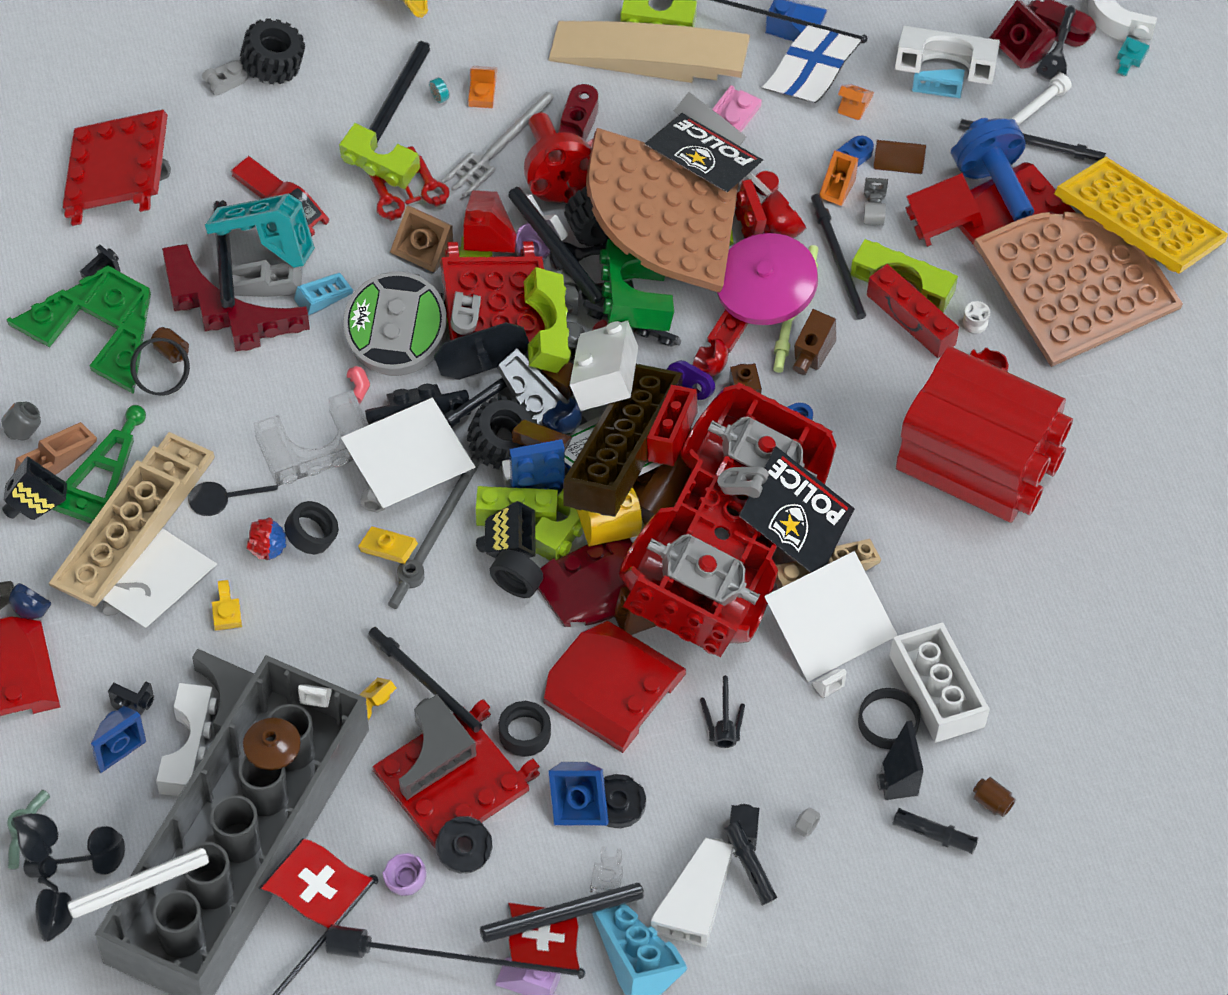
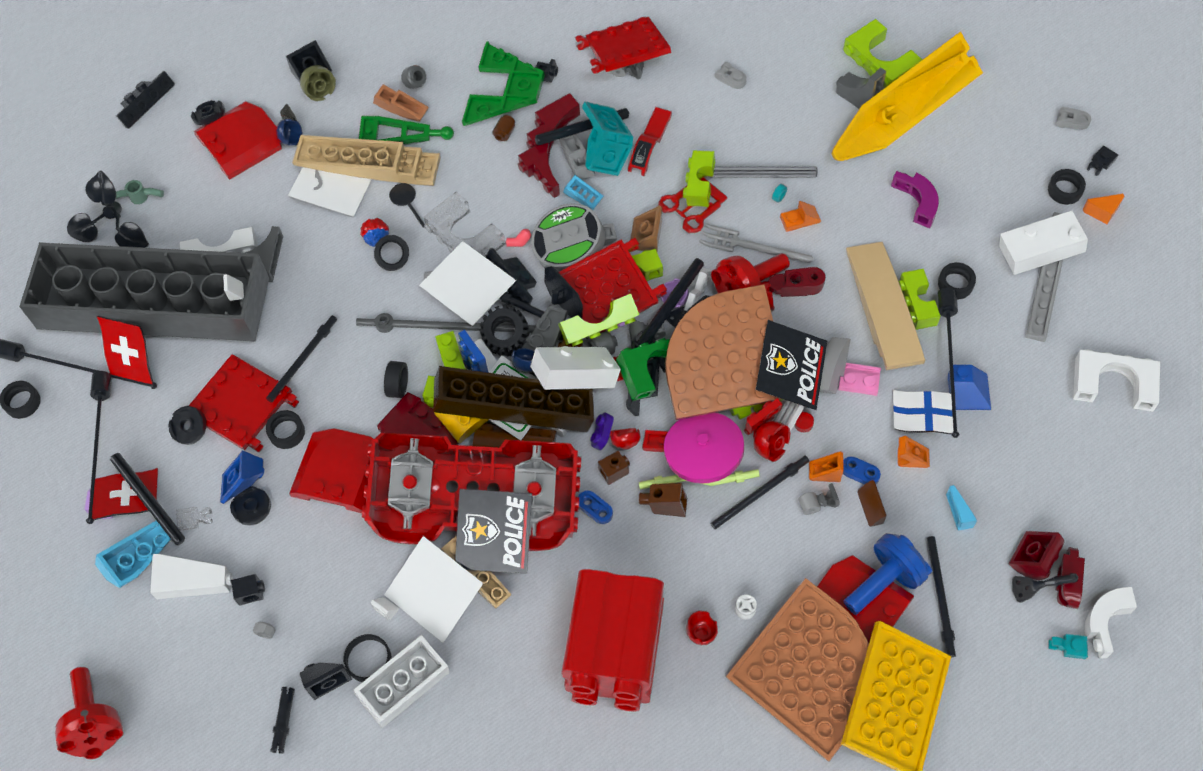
camera: 75 degrees right, 5 degrees up
black torso [2,456,67,520] -> none
white axle [68,848,209,918] -> none
blue slope [91,706,146,773] -> none
black bracket [108,681,154,716] -> none
black tyre [130,338,190,396] -> none
yellow plate [212,580,242,631] -> none
black tyre [240,18,305,84] -> none
reddish brown dish [243,718,301,770] -> none
yellow plate [358,526,418,564] -> none
yellow plate [359,677,397,720] -> none
lavender hair [382,853,426,896] -> none
dark grey arch [399,694,476,800] -> none
light grey plate [450,291,481,335] -> none
red wedge [463,190,517,253] -> none
black torso [476,501,536,559] -> none
reddish brown slope [512,419,572,451] -> none
red brick [647,385,698,466] -> none
black plant [700,675,745,748] -> none
light grey plate [717,467,769,498] -> none
black pin [723,821,778,906] -> none
lime arch [851,239,958,313] -> none
red brick [867,264,959,358] -> none
white arch [895,26,1000,85] -> none
red panel [905,173,984,247] -> none
reddish brown brick [973,777,1016,817] -> none
white piece [1011,73,1072,125] -> none

